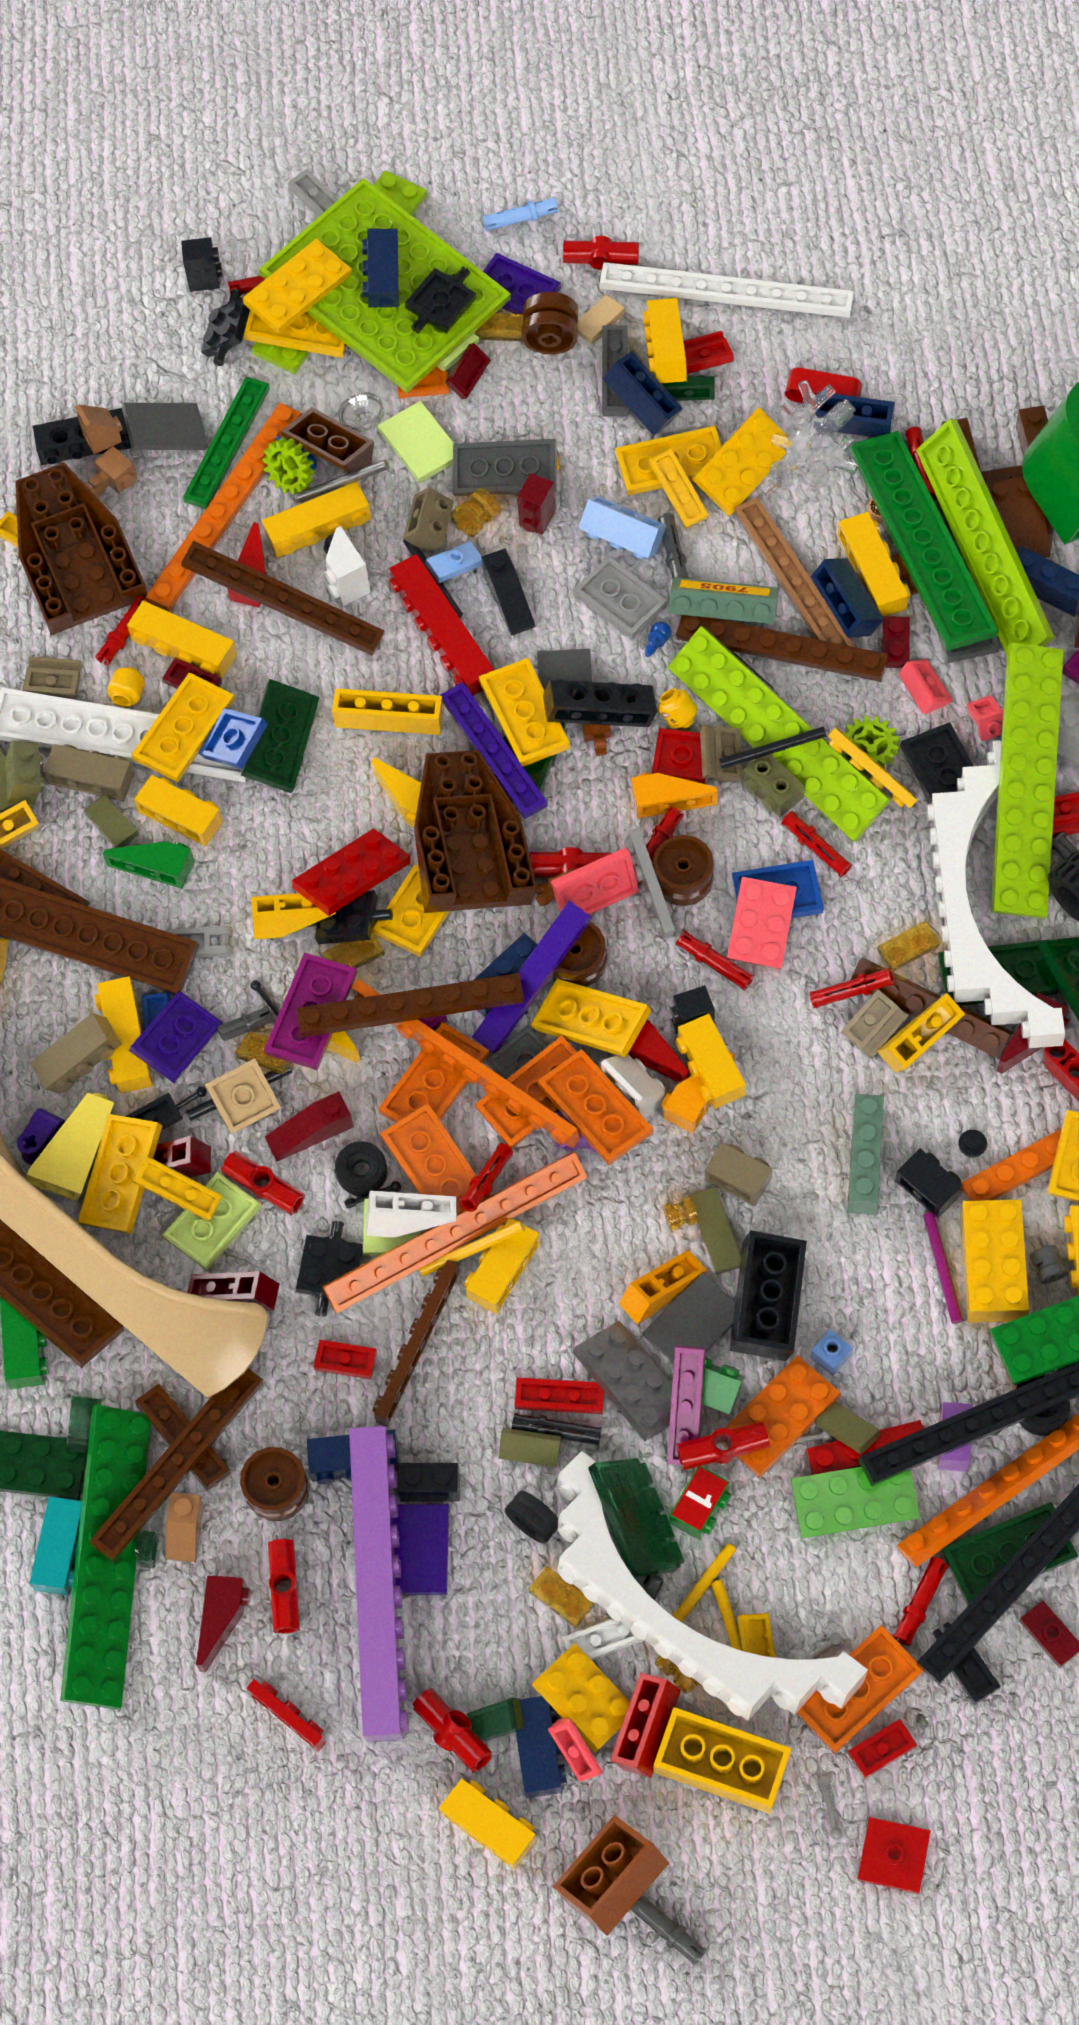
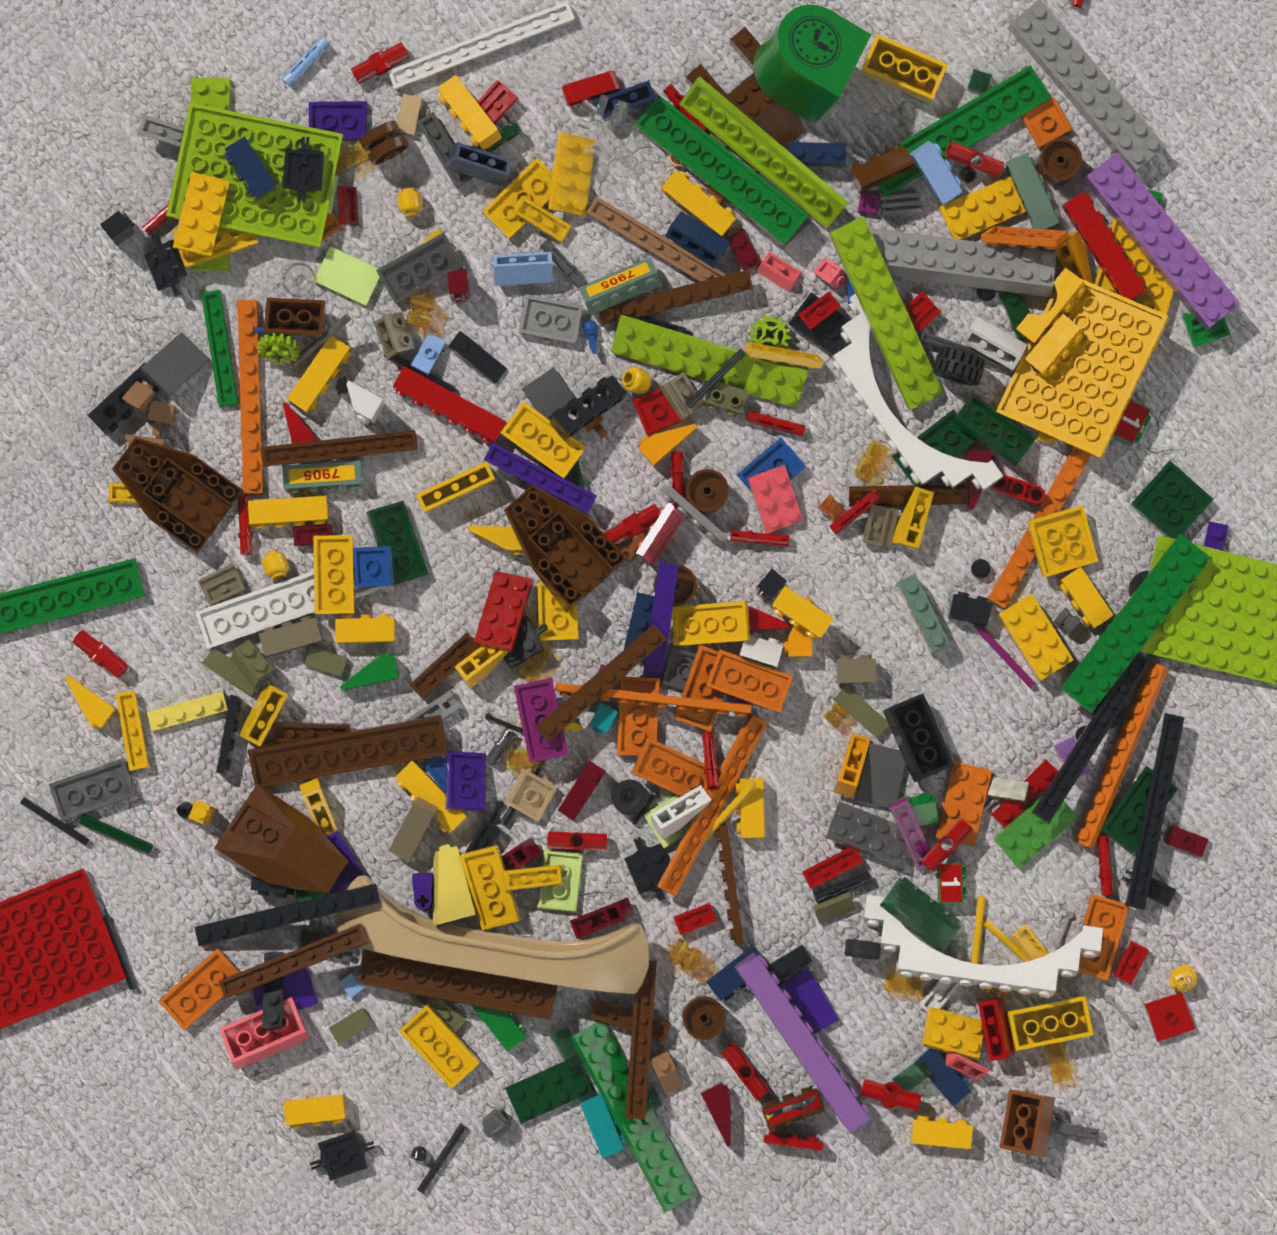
camera: 40 degrees left, 20 degrees up
medium blue plate [811,1329,853,1376] -> none
none -> brick [282,460,363,494]
none -> yellow head [397,188,423,217]
none -> reddish brown plate [409,632,480,699]
none -> teal brick [590,703,618,735]
none -> clear yellow wheel [667,938,703,974]
none -> wedge [761,1086,825,1132]
none -> red plate [798,291,841,330]
none -> clear orange wheel [818,494,845,521]
none -> clear yellow plate [1045,1041,1073,1083]
none -> yellow head [1168,964,1199,993]

